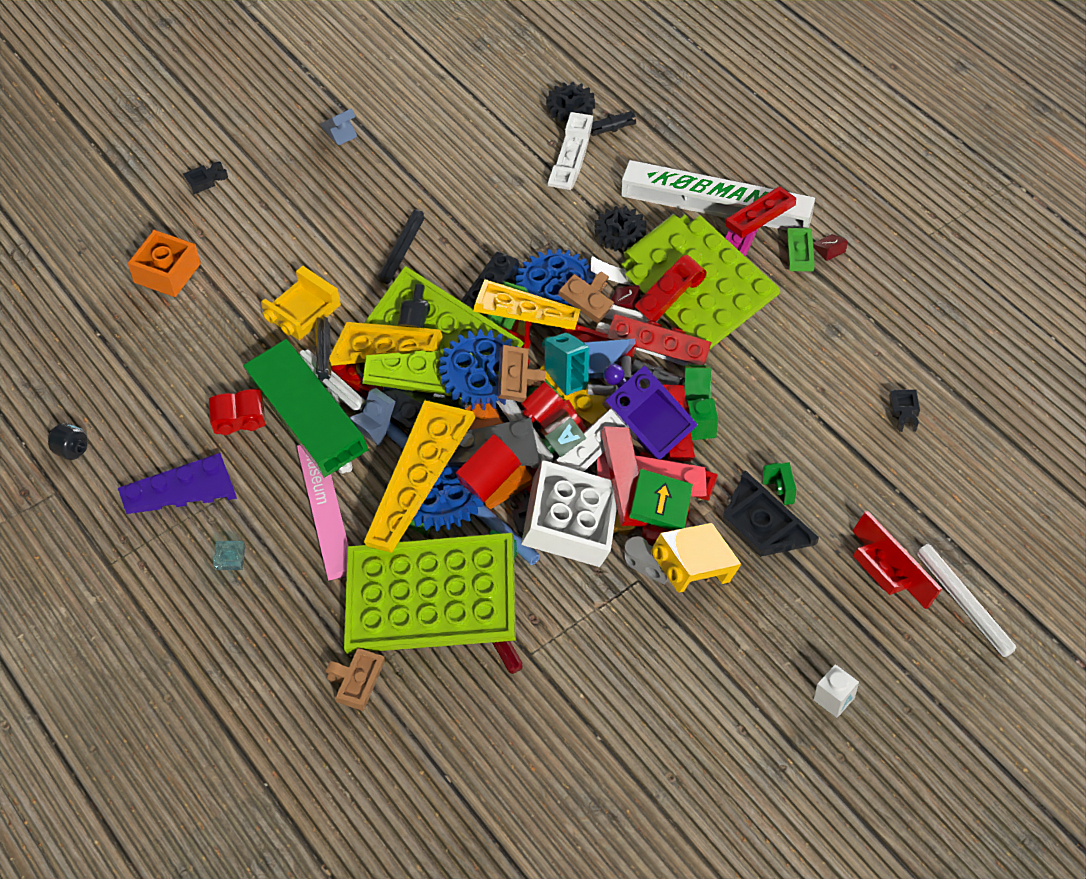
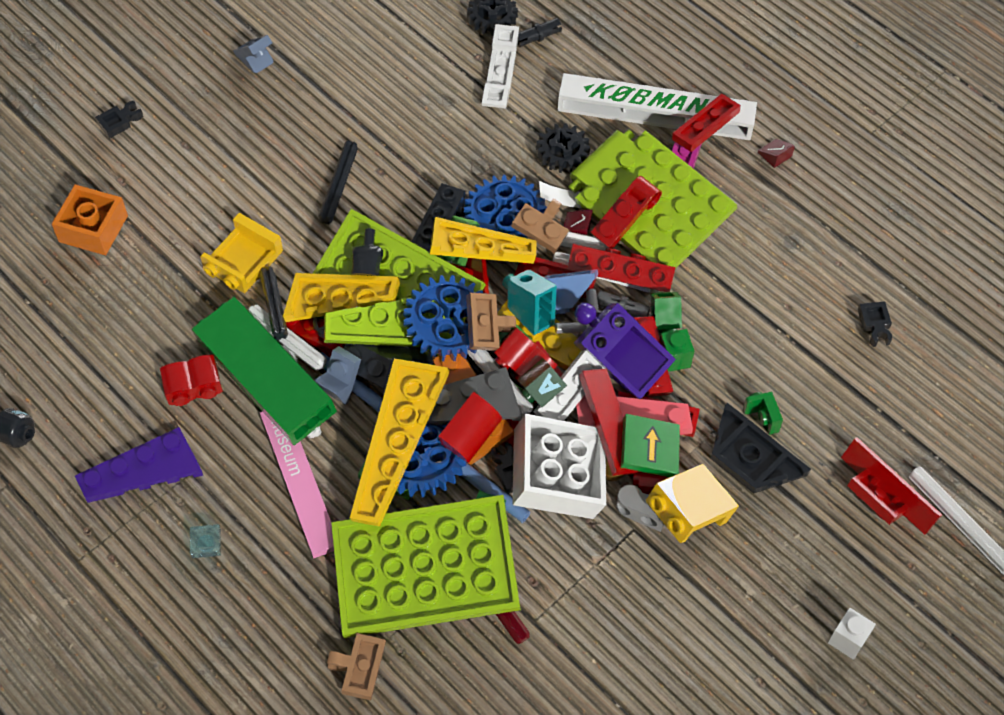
camera: 10 degrees left, 5 degrees up
bright green plate [787,228,815,271] -> none

